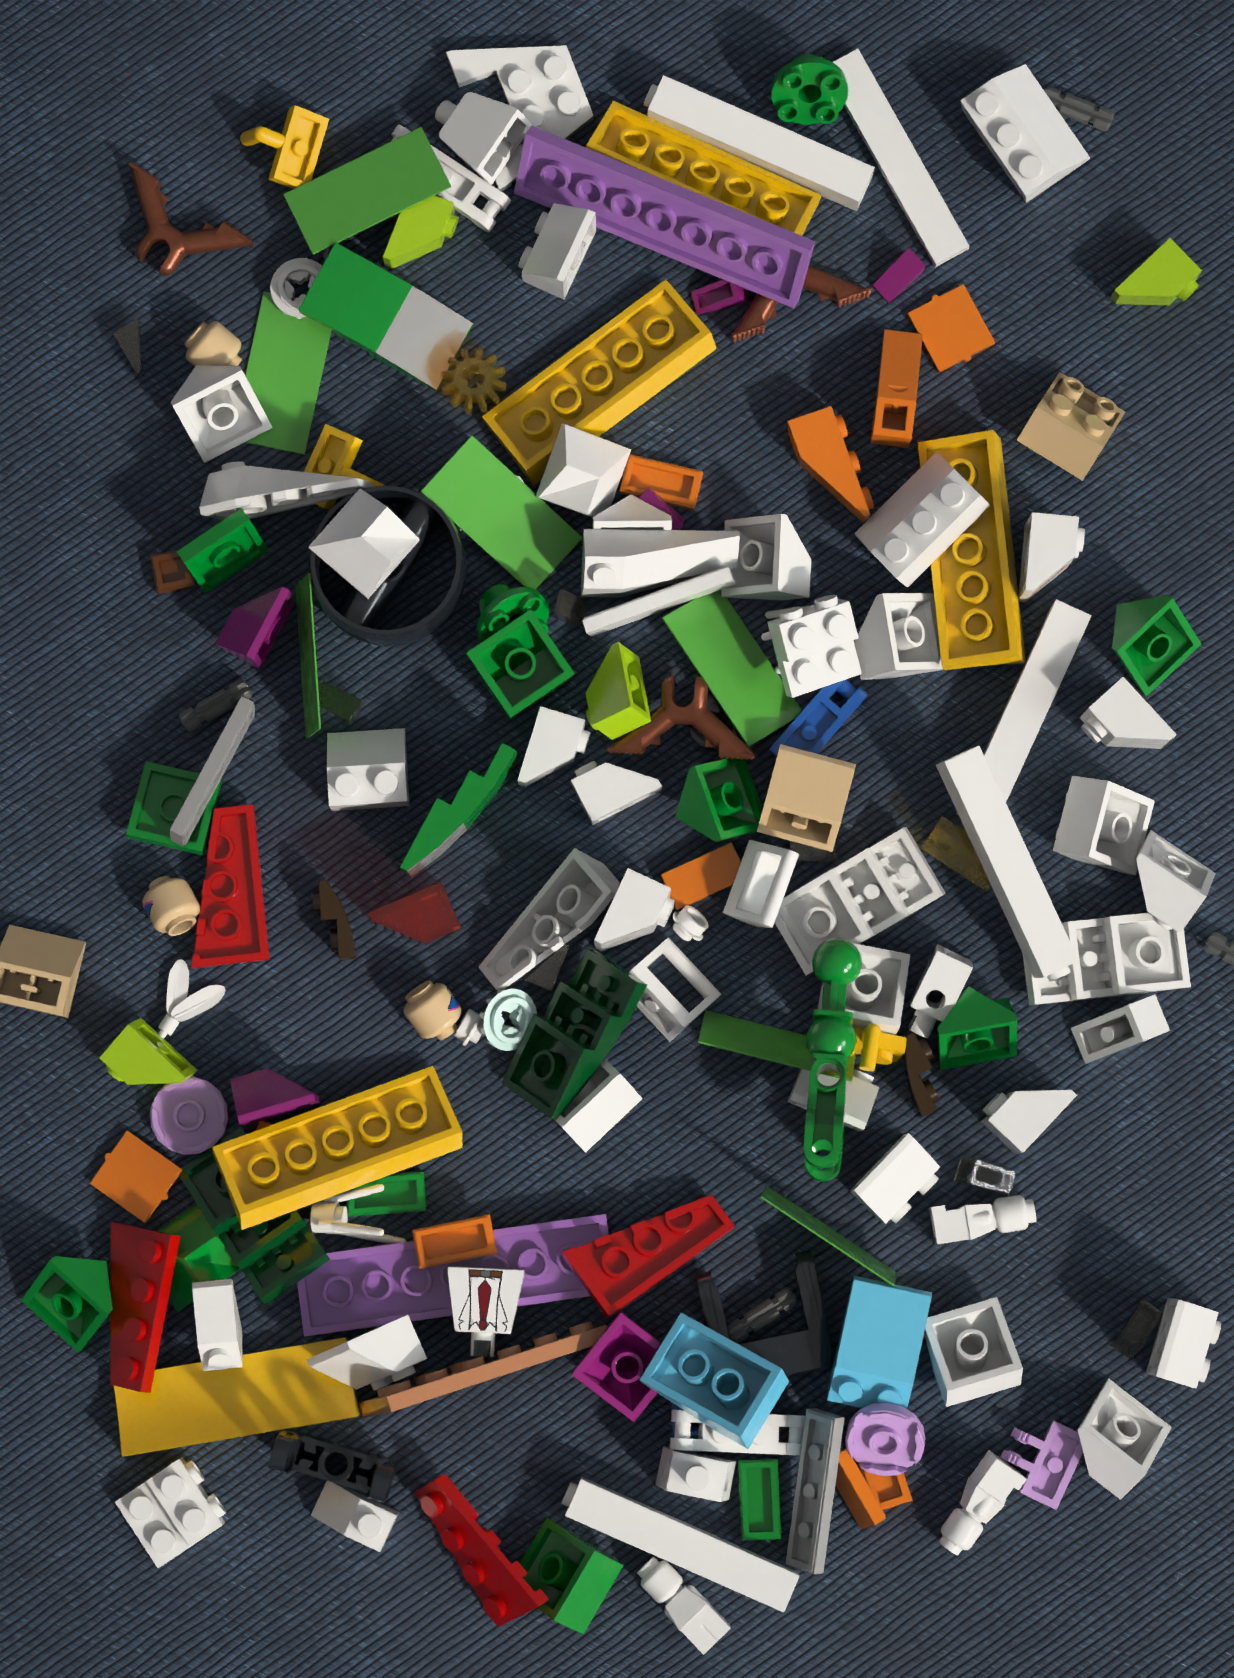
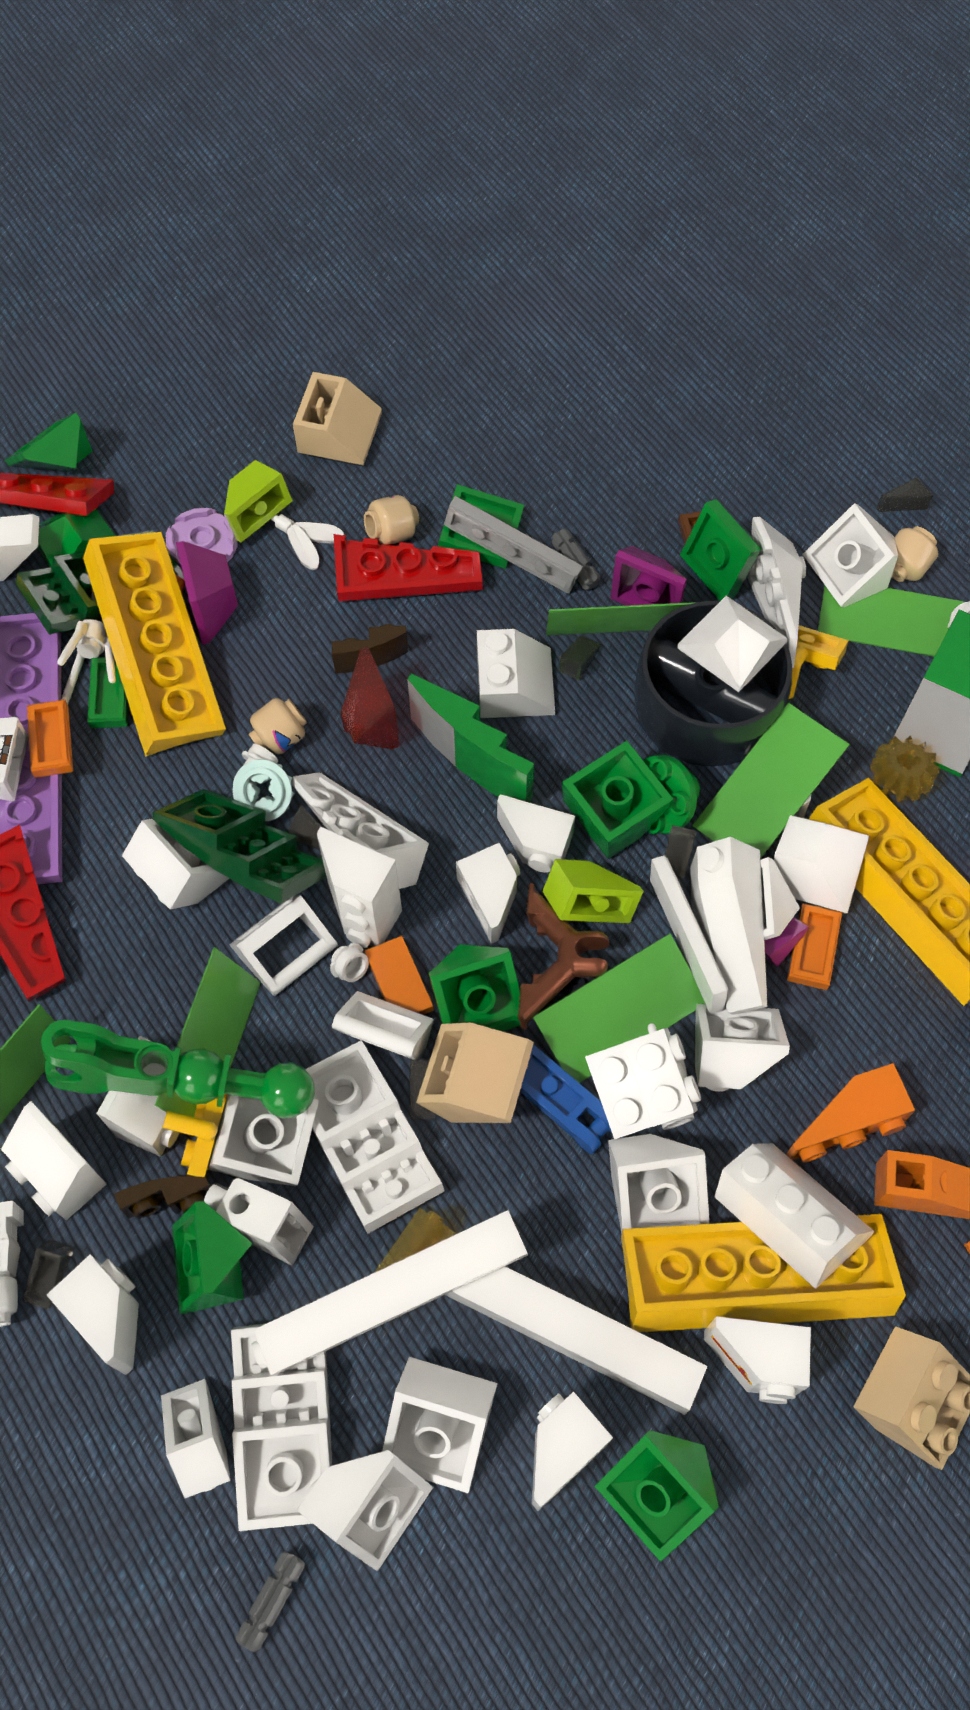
camera: 90 degrees right, 20 degrees down
orange piece [90,1130,183,1223] -> none

